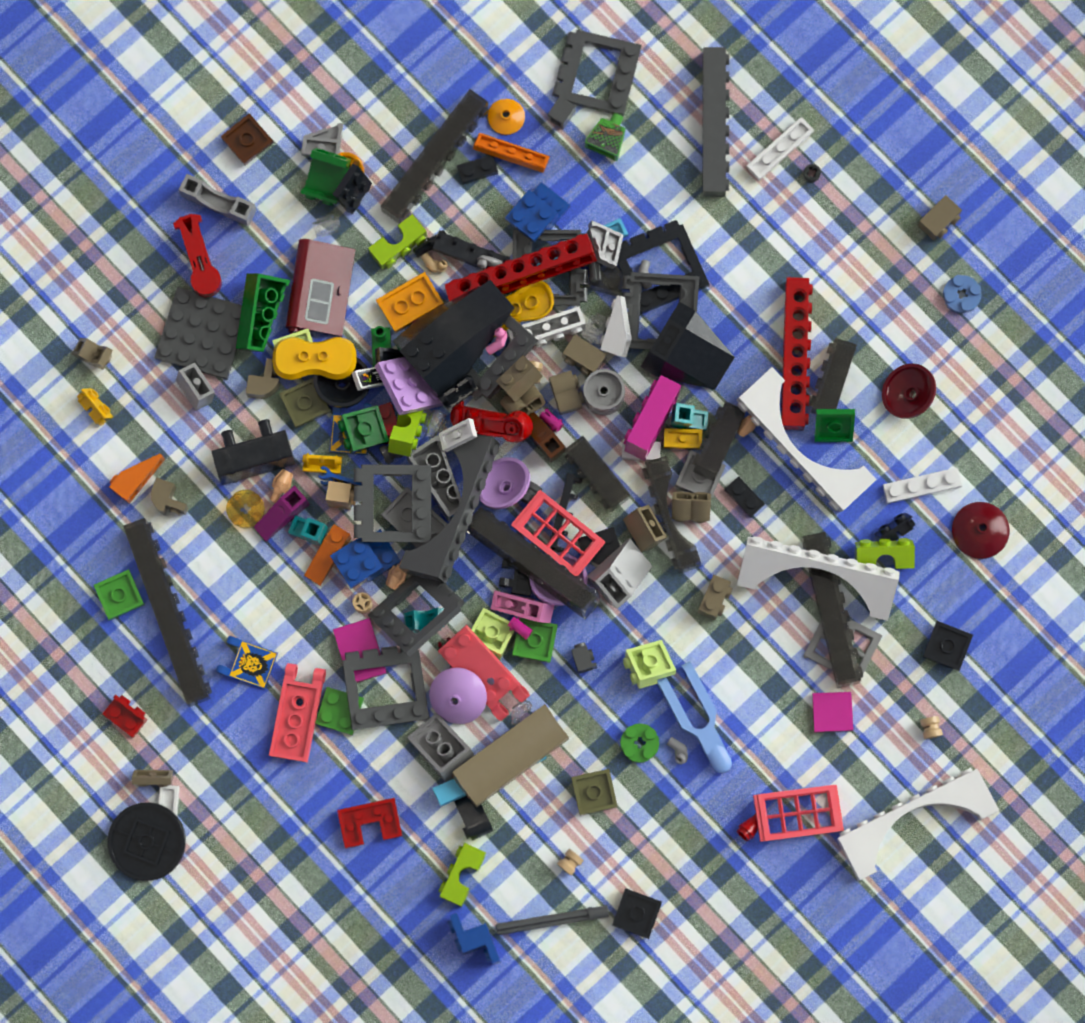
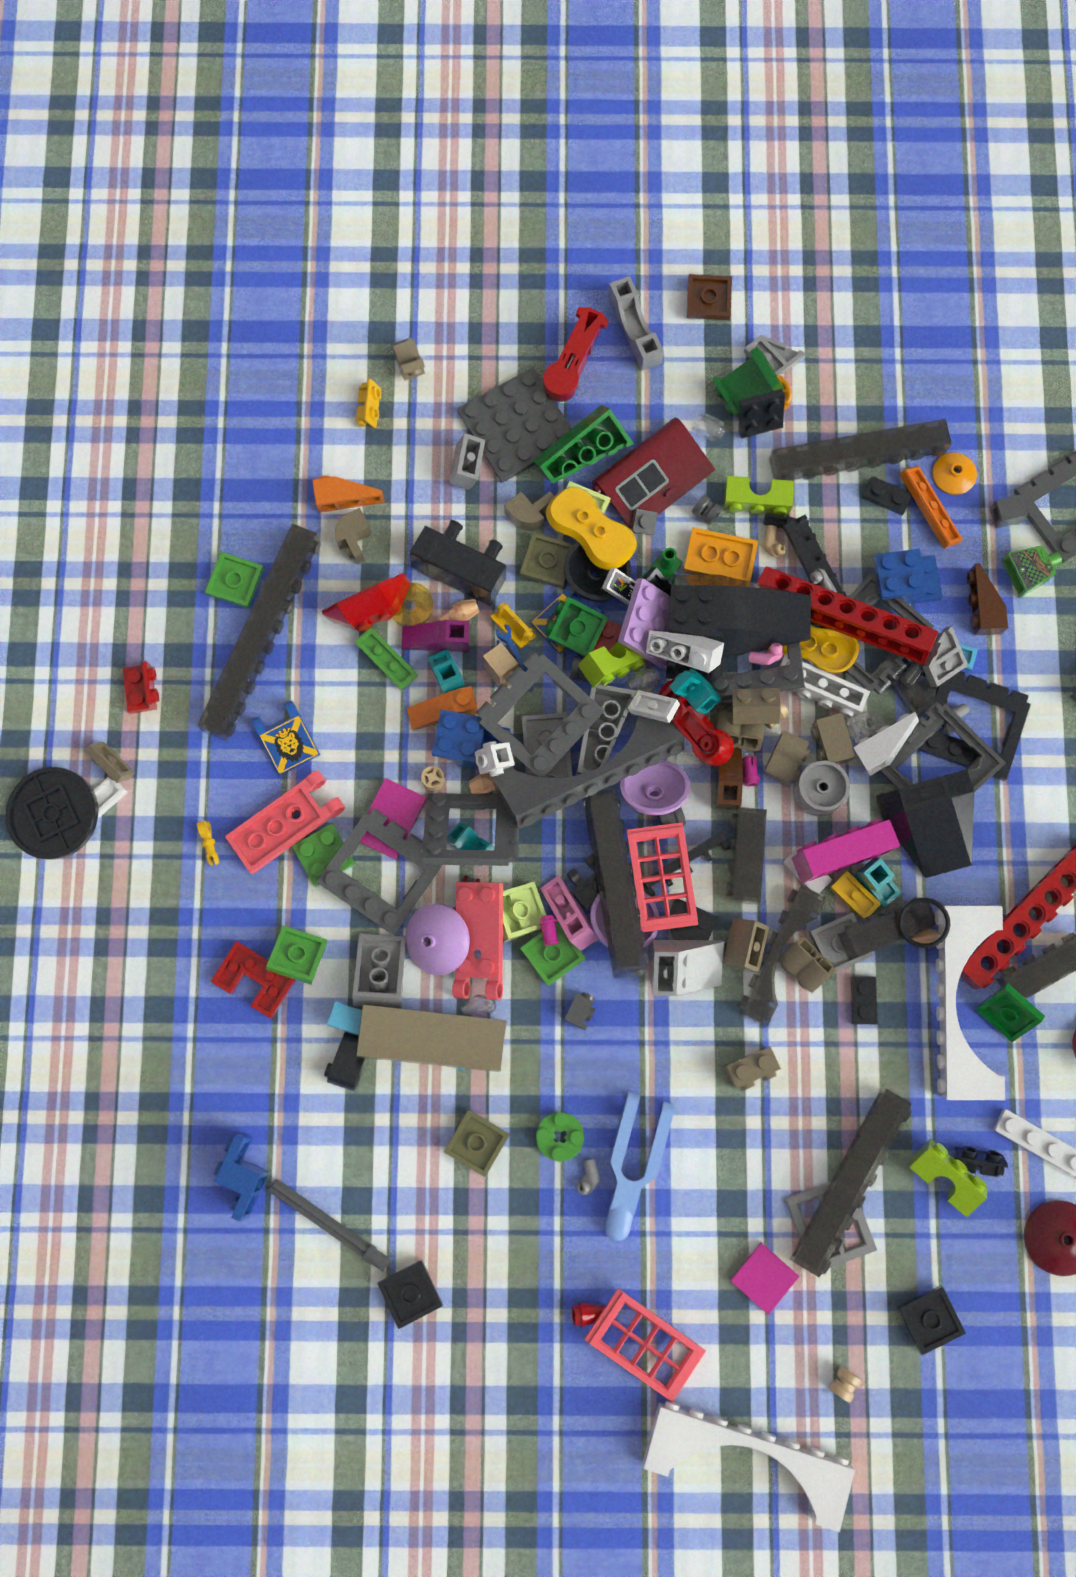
camera: 40 degrees right, 0 degrees up
lime arch [438,843,486,907] -> none
tan wheel [557,849,584,876] -> none
yellowish green plate [623,640,676,689] -> none
white arch [737,536,899,621] -> none
none -> yellow piece [197,821,219,866]
none -> bright green plate [266,925,328,985]
none -> red wedge [321,573,411,631]
none -> bright green plate [355,627,418,691]
none -> white brick [475,741,515,777]
none -> dark grey plate [631,509,658,535]
none -> white slope [646,630,724,673]
none -> teal brick [669,668,722,715]
none -> dark grey wheel [691,494,723,526]
none -> black tyre [898,897,951,948]
none -> reddish brown slope [967,563,1008,635]

